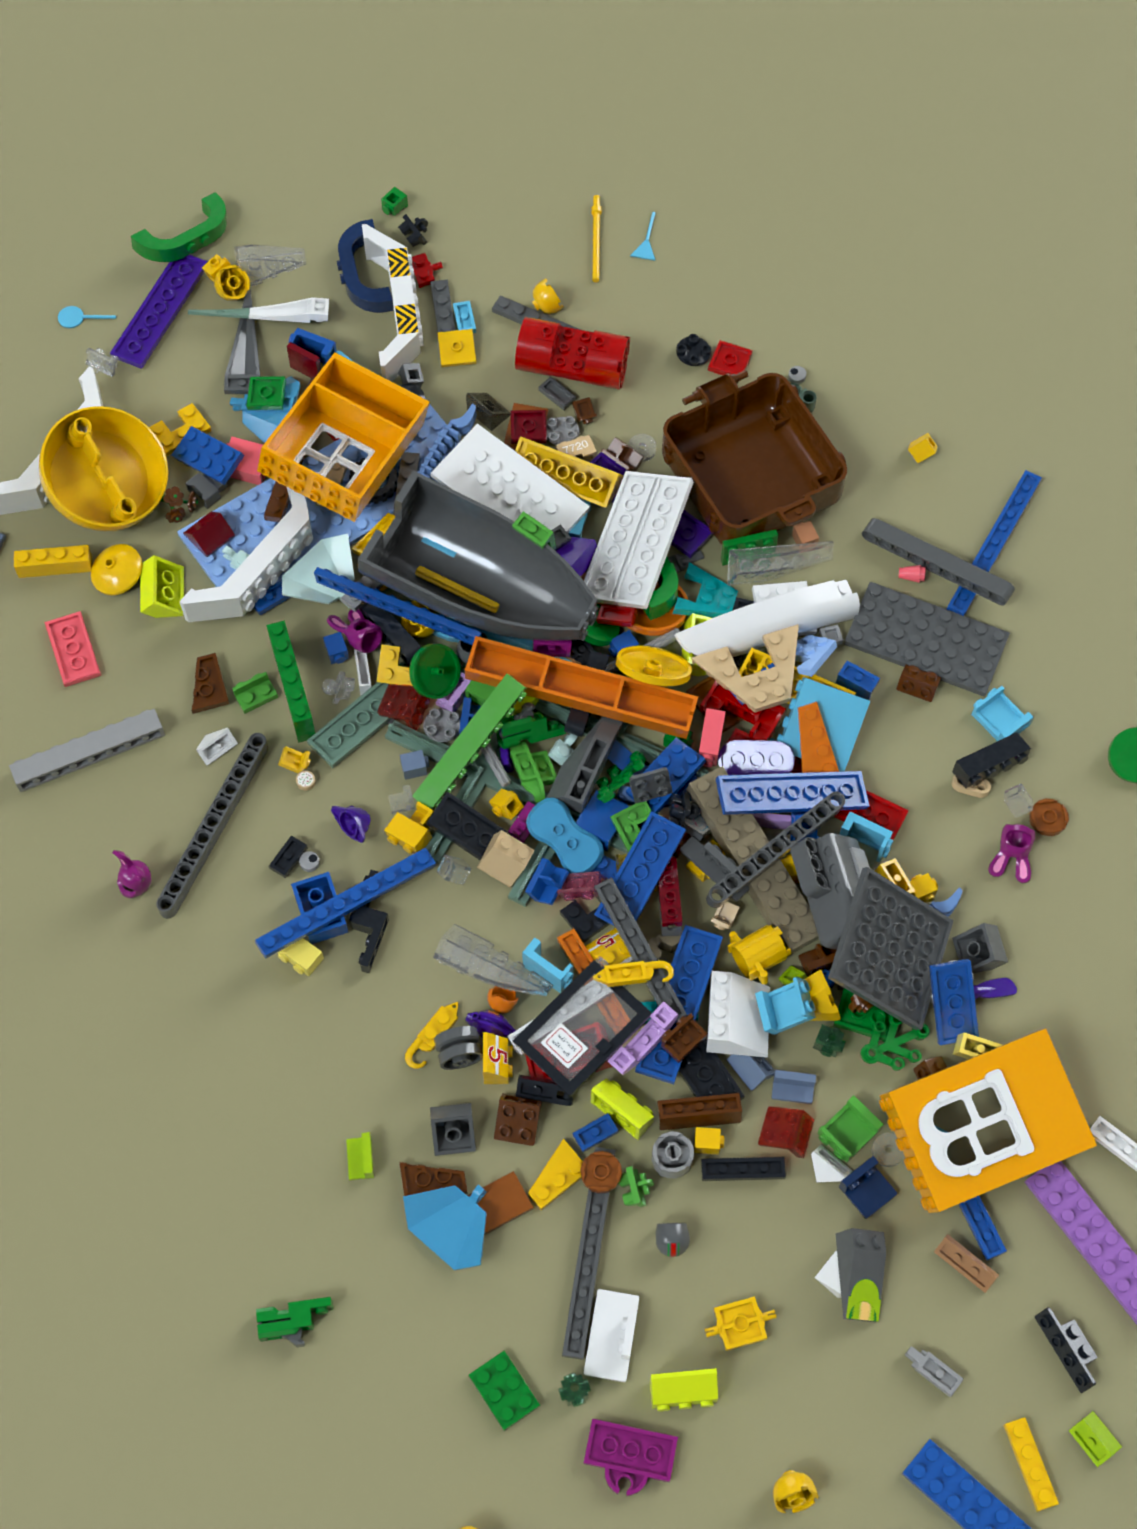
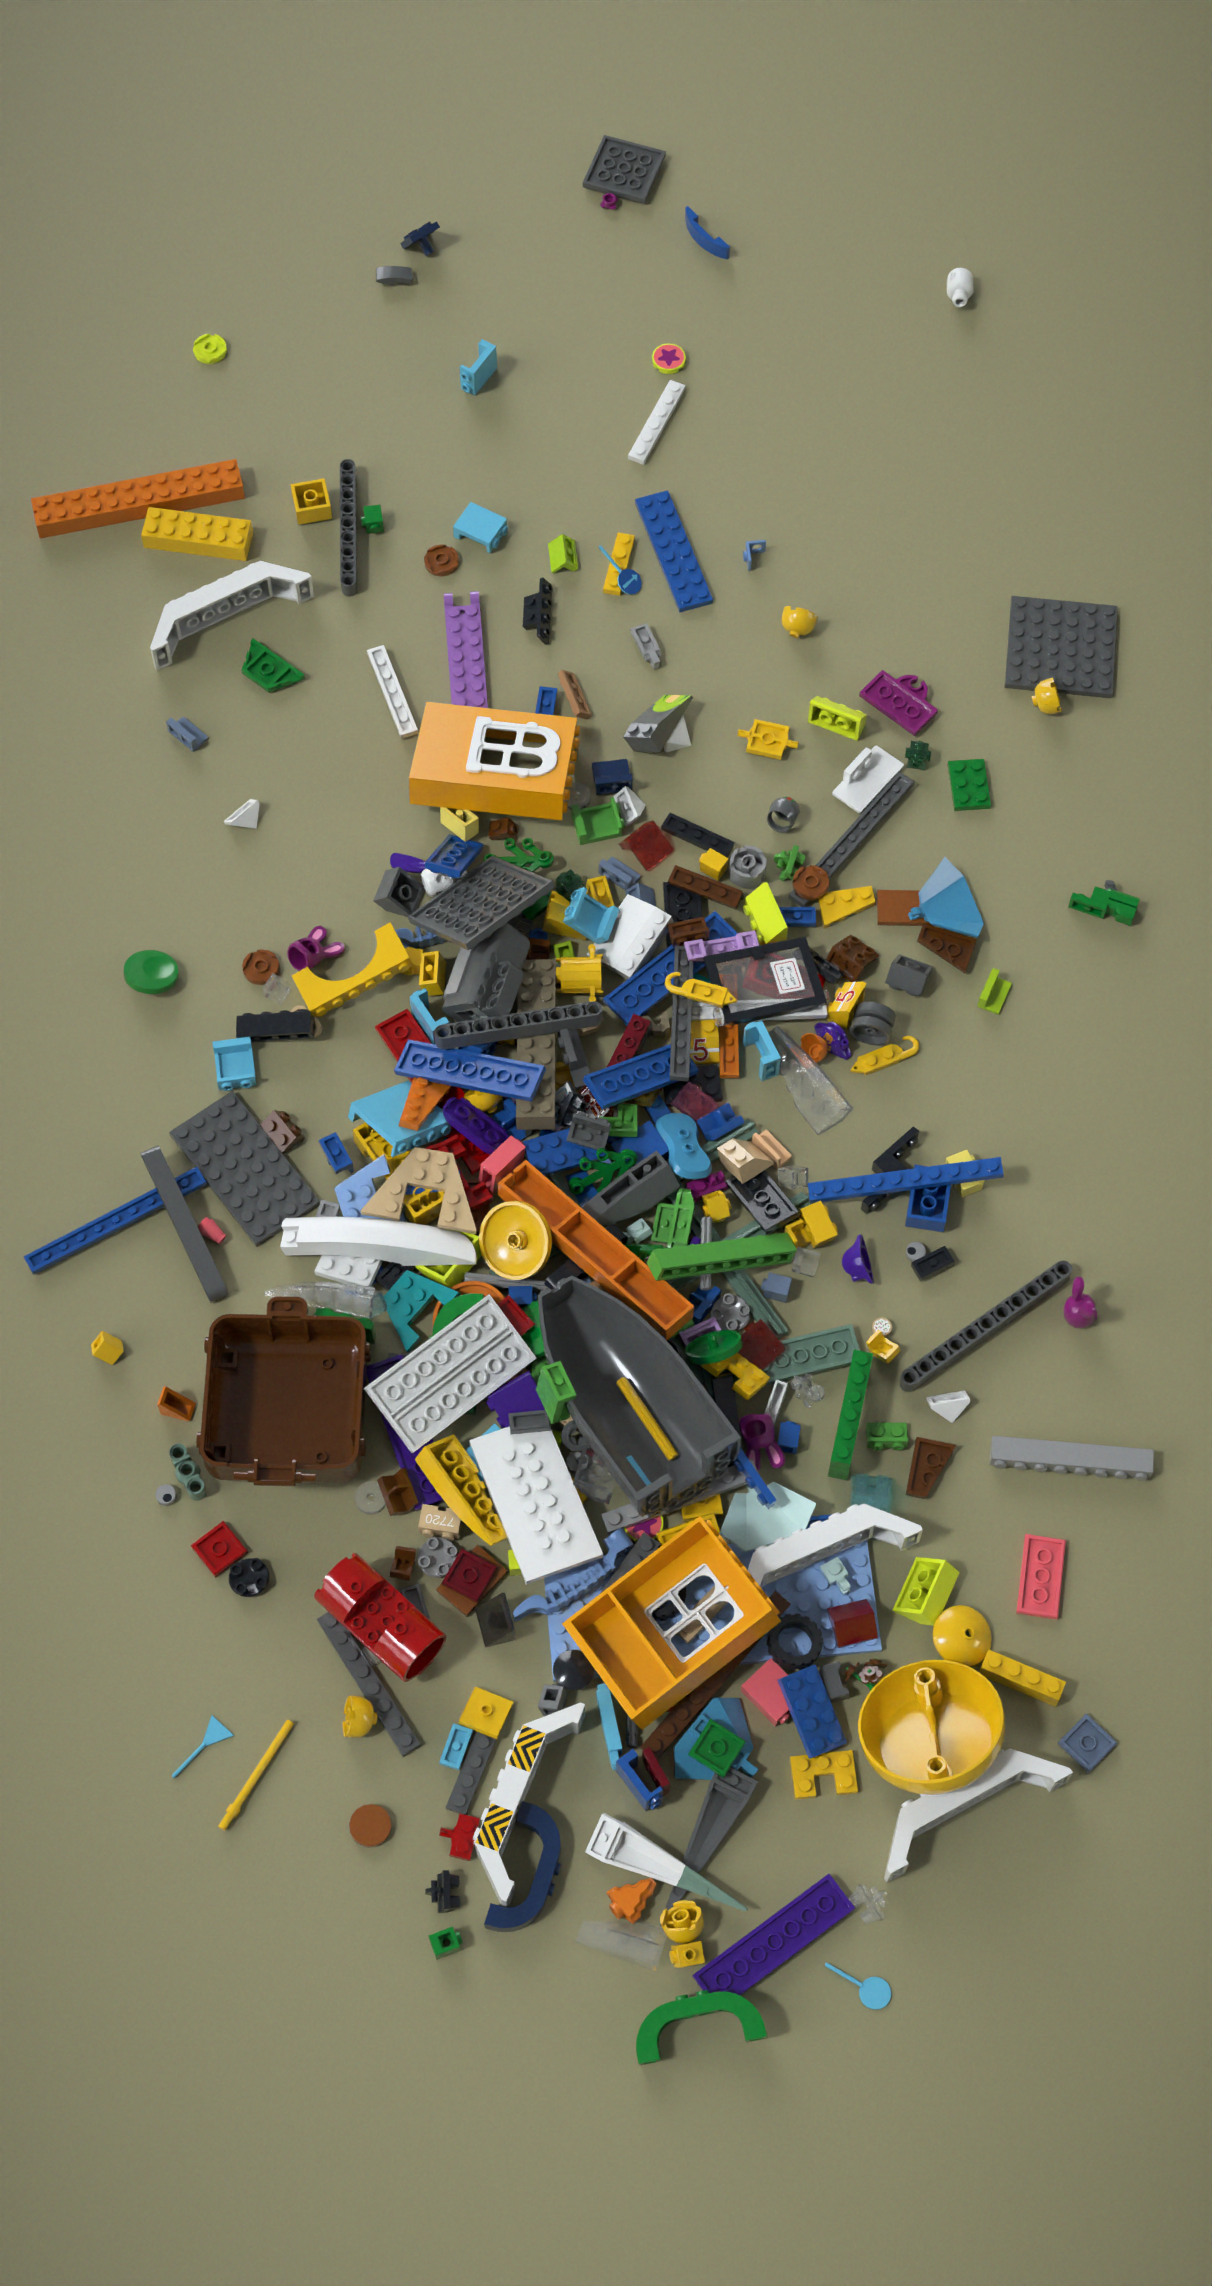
camera: 150 degrees left, 0 degrees up
none -> orange slope [157,1386,196,1421]
none -> yellow arch [291,922,413,1017]
none -> dark orange tile [349,1804,392,1848]
none -> yellow wing [586,875,615,908]
none -> blue piece [599,545,642,595]
none -> orange rock [606,1878,657,1925]
none -> light nougat panel [752,1129,792,1170]
none -> black tyre [766,1613,823,1671]
none -> clear light blue slope [849,1473,892,1513]

